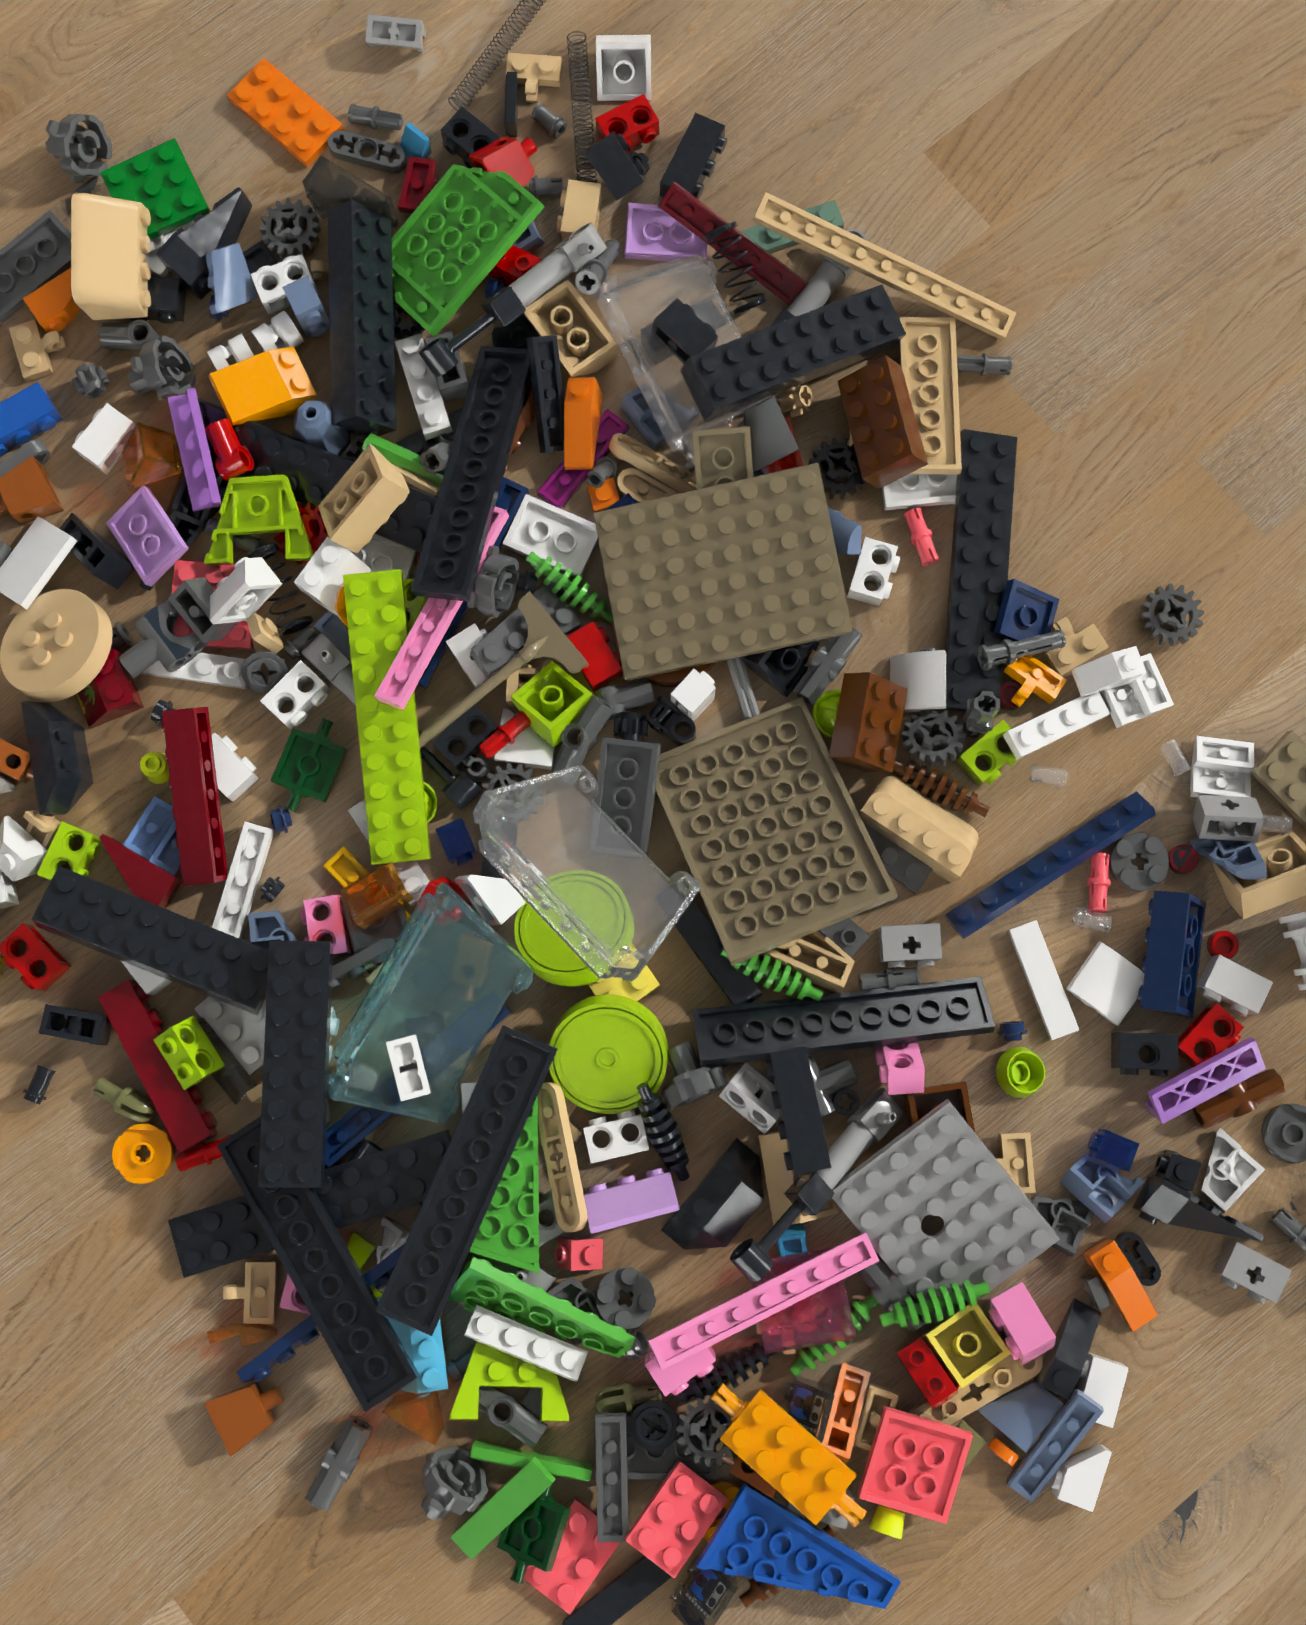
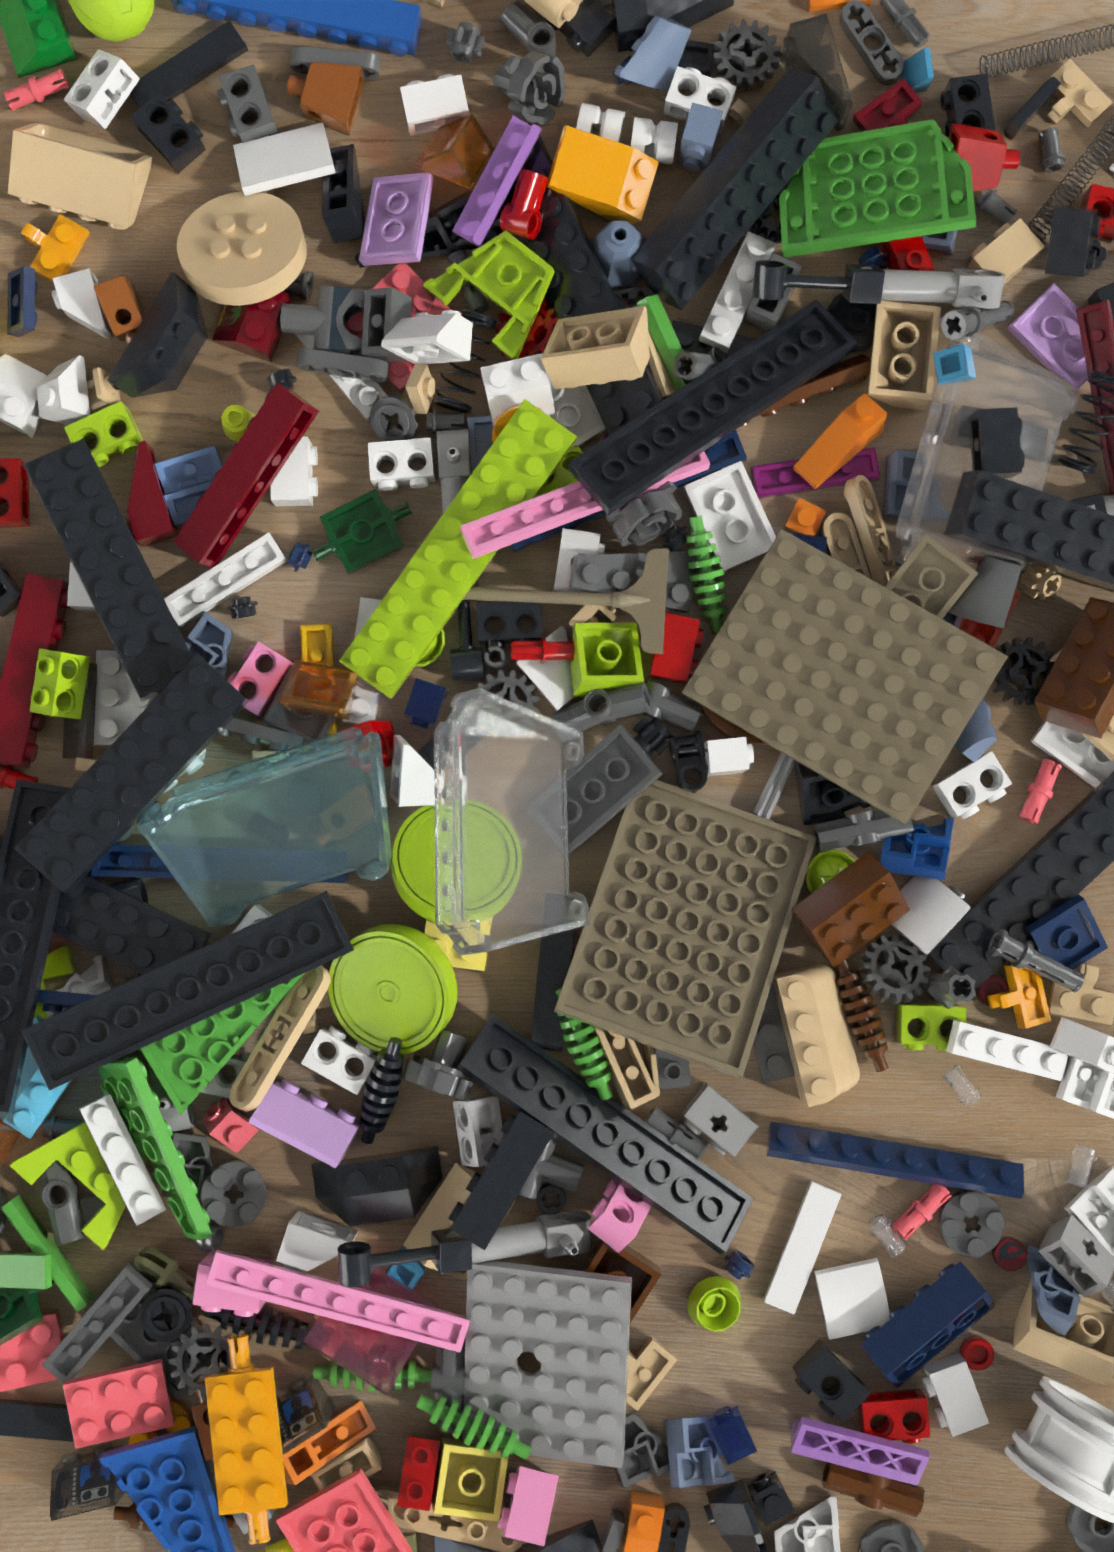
camera: 40 degrees right, 5 degrees up
white brick [386,1034,431,1102] -> none
black plate [527,335,564,453] -> none
dark grey pin [587,457,617,488] -> none
none -> white slope [276,1211,358,1272]
none -> dark grey beam [296,348,389,382]
none -> blue slope [881,818,954,880]
none -> dark azure slope [933,343,976,385]

